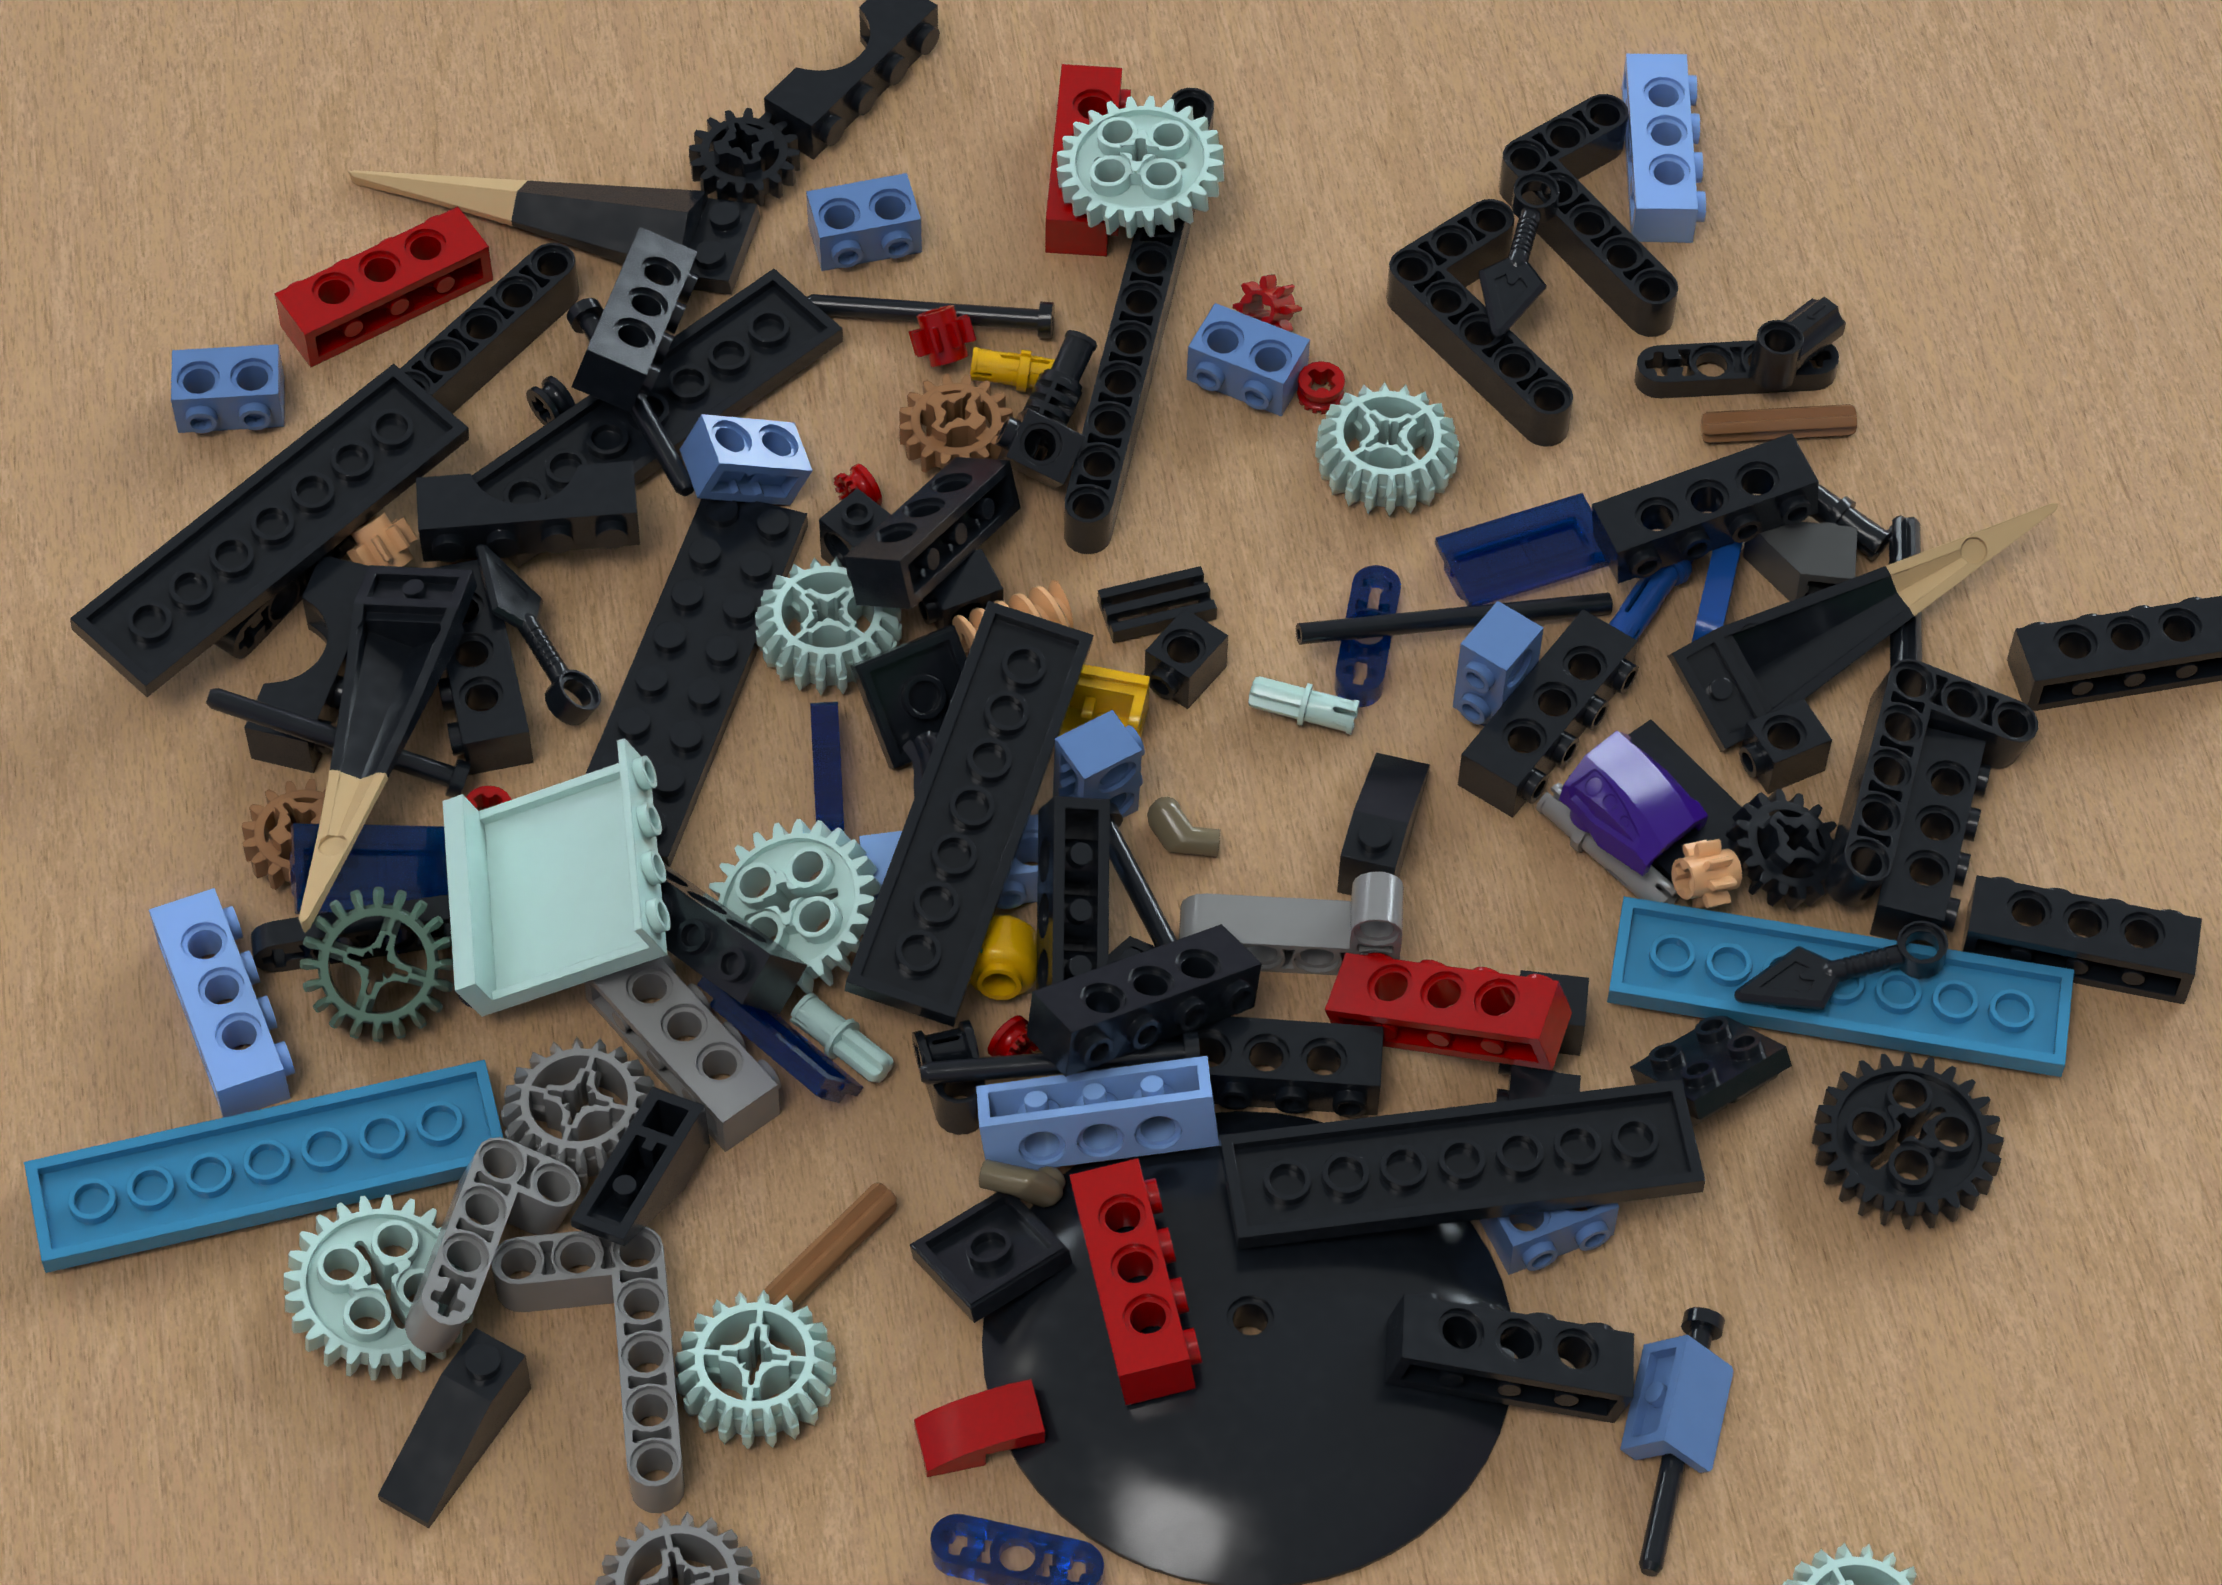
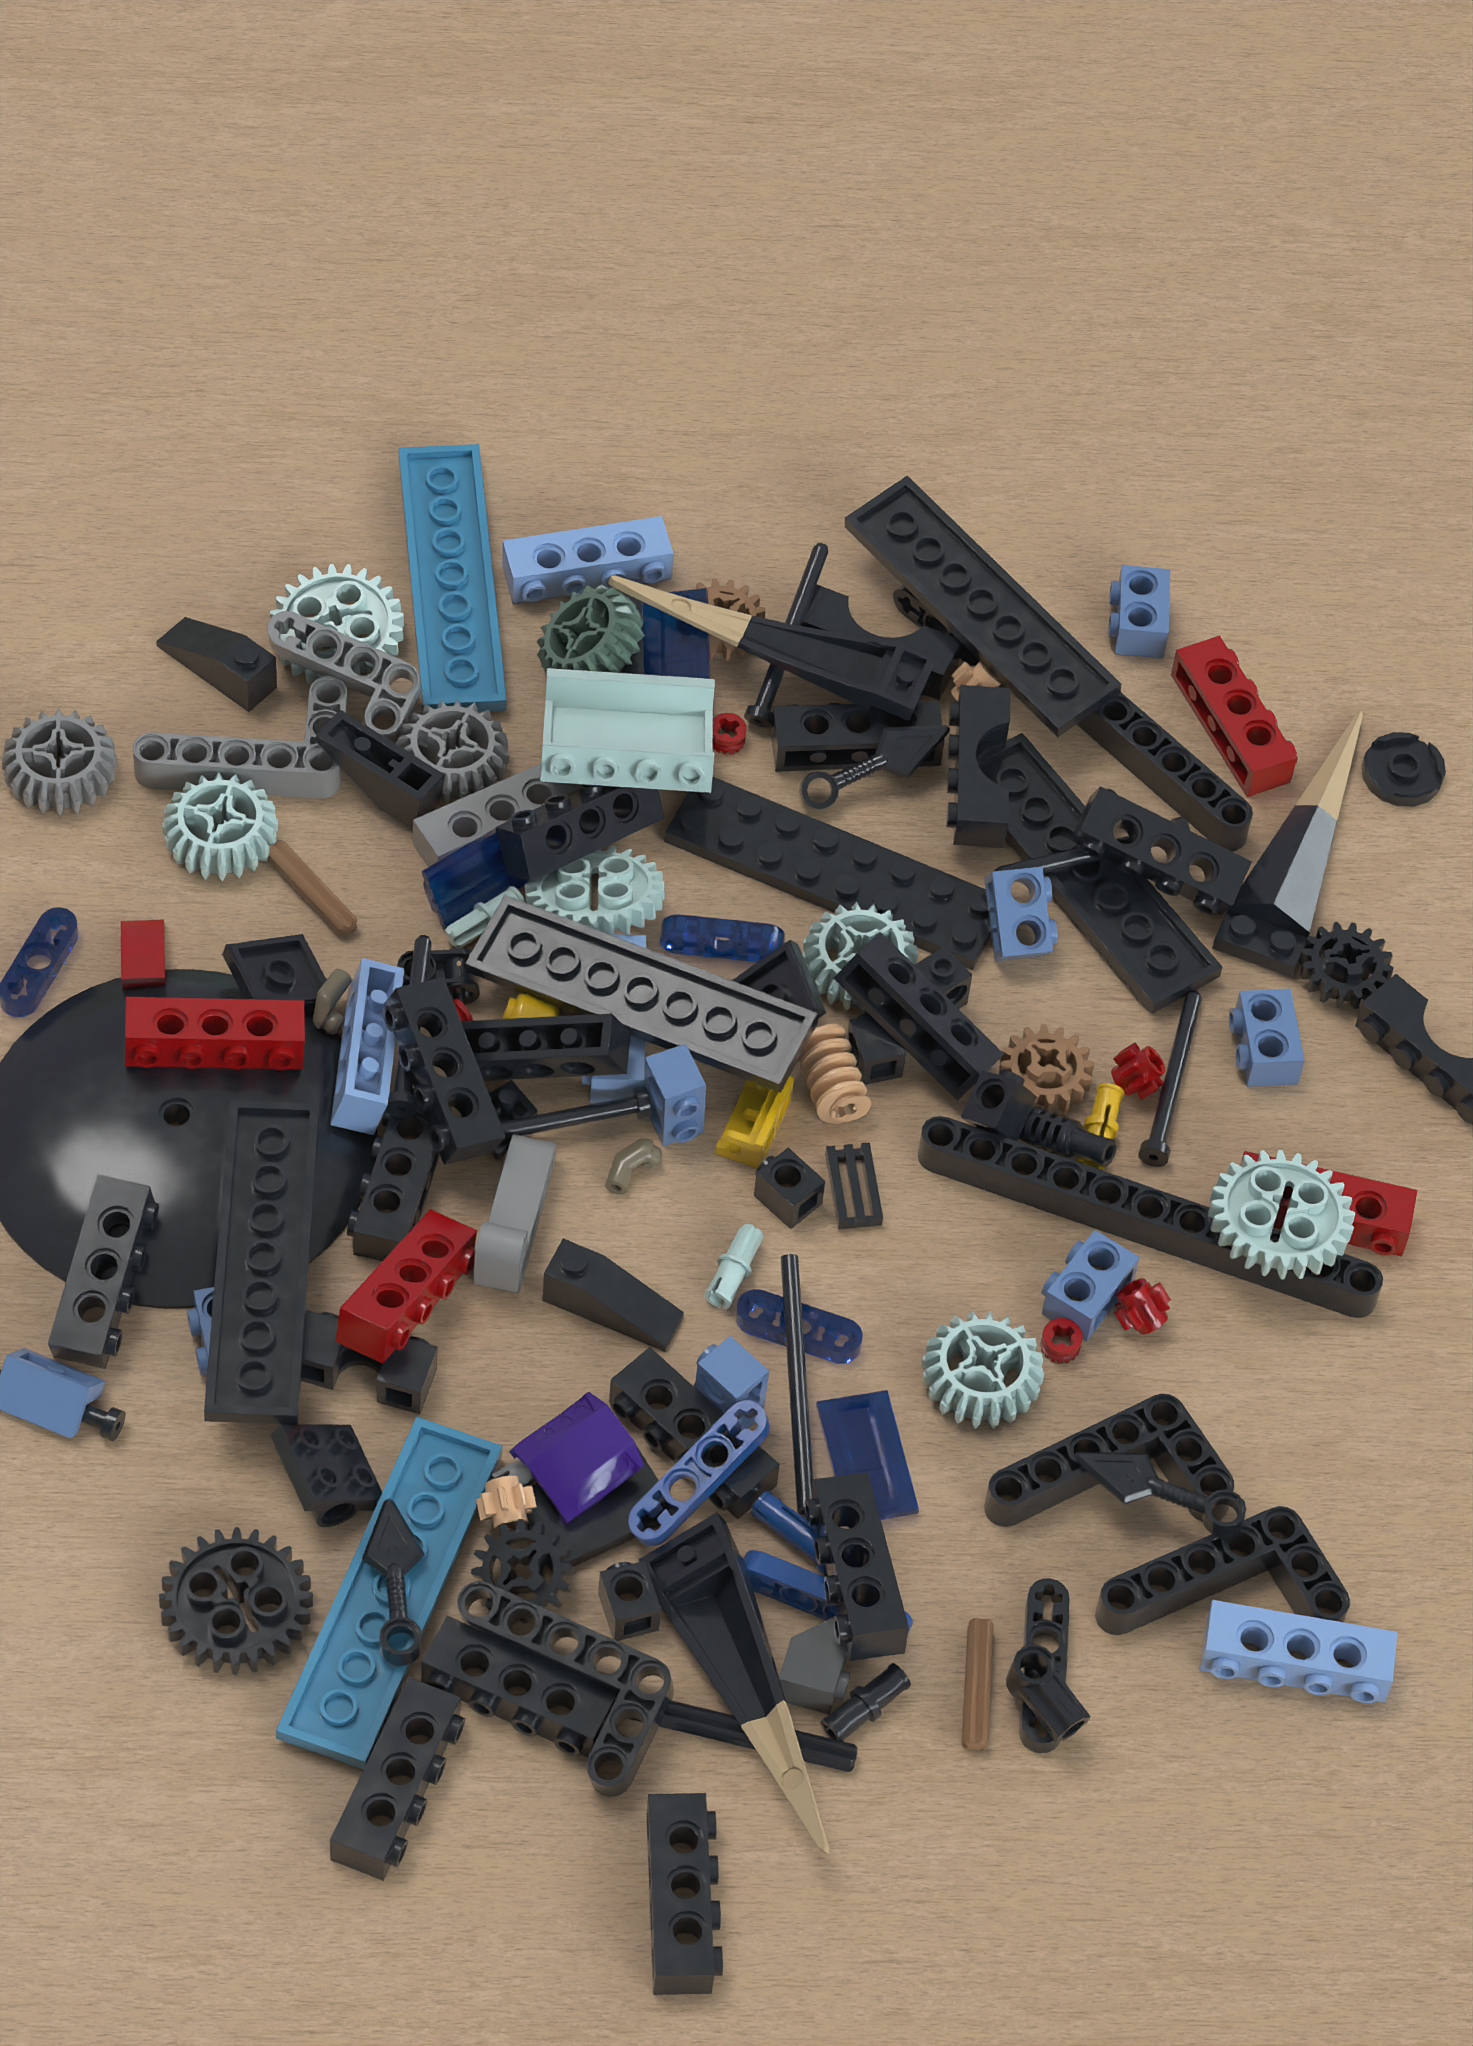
camera: 95 degrees right, 0 degrees up
red bush [834,464,882,506] -> none
none -> blue beam [628,1400,770,1546]
none -> black tile [1361,732,1446,807]

